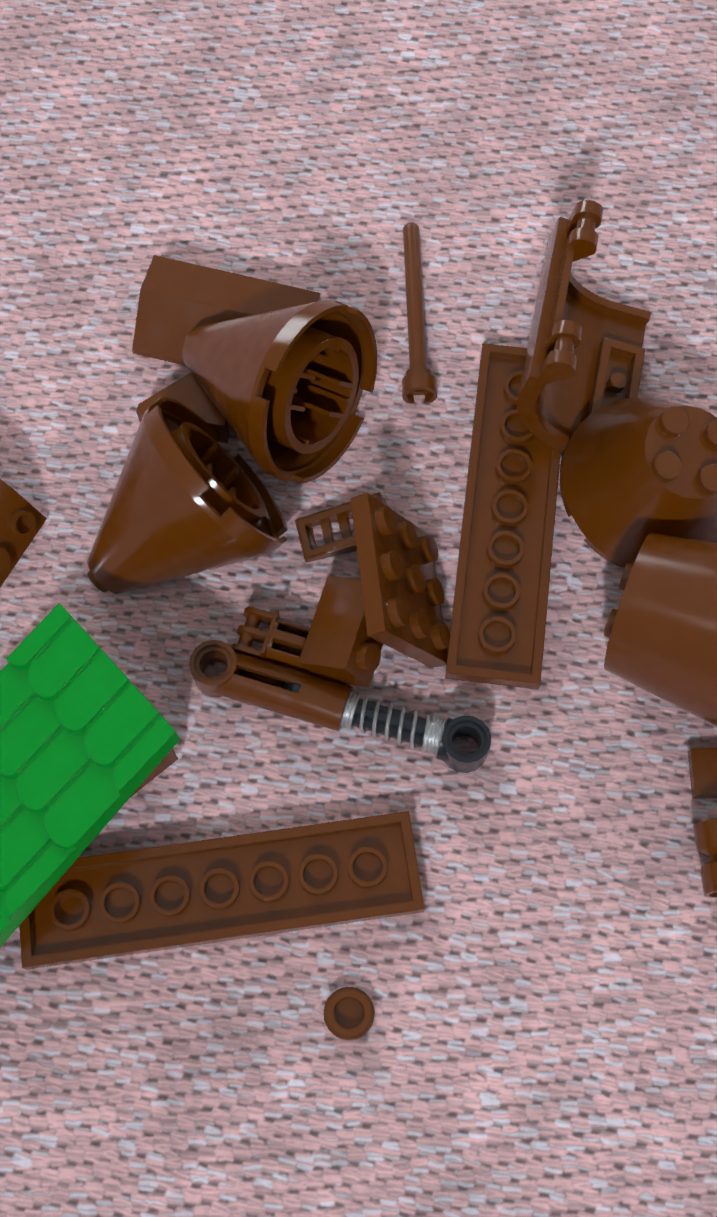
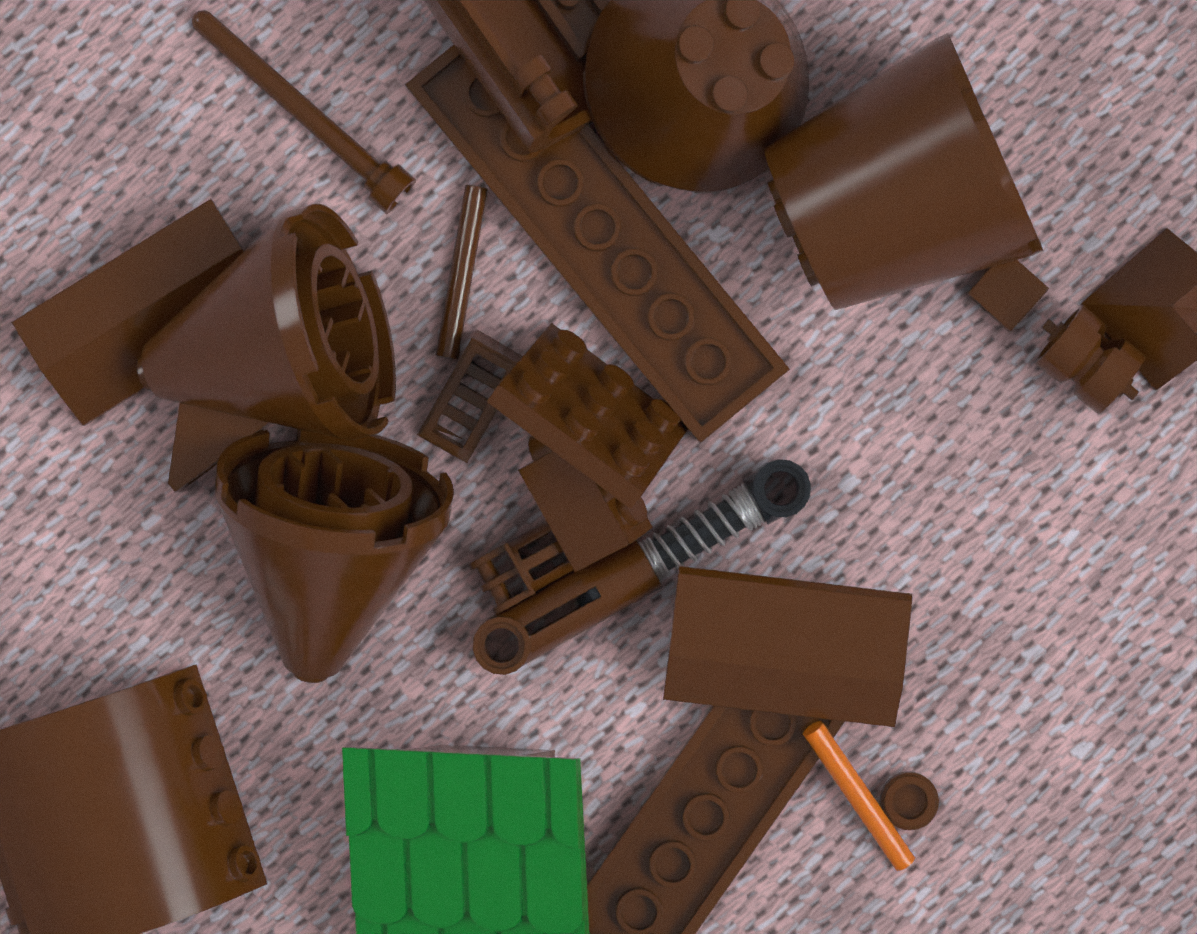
camera: 45 degrees left, 20 degrees up
none -> reddish brown bar [436,185,488,359]
none -> reddish brown slope [663,566,912,727]
none -> orange bar [803,721,915,871]

